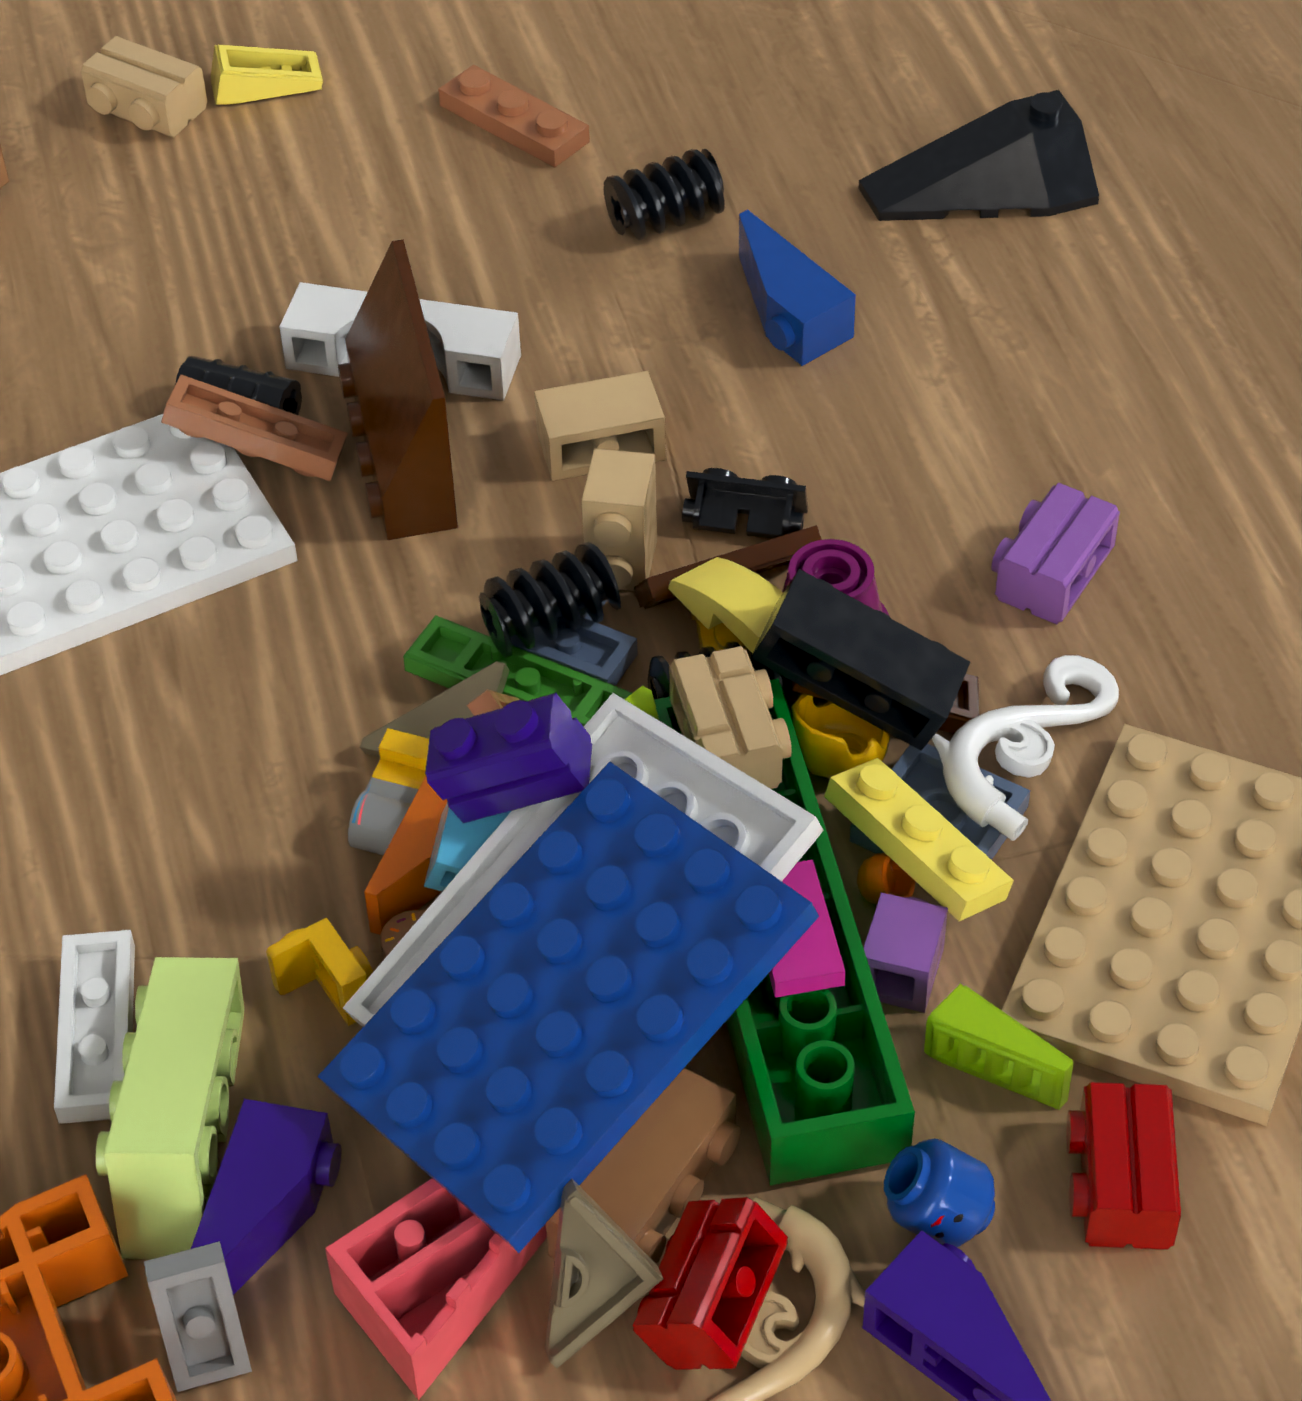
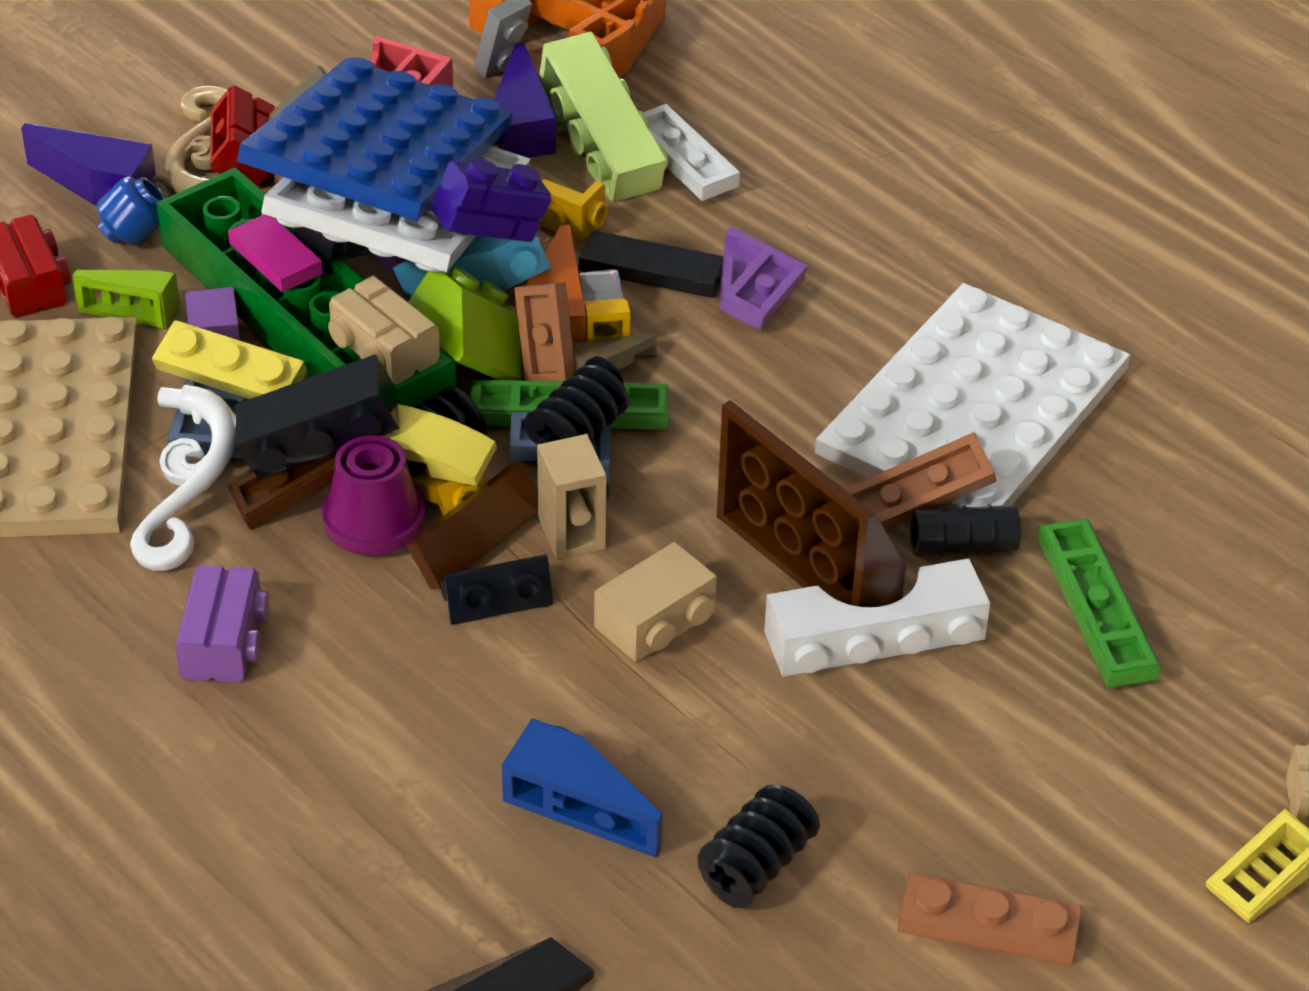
camera: 150 degrees right, 5 degrees down
none -> black tile [579,230,723,298]
none -> medium lavender wing [719,226,808,330]
none -> bright green plate [1037,518,1161,688]

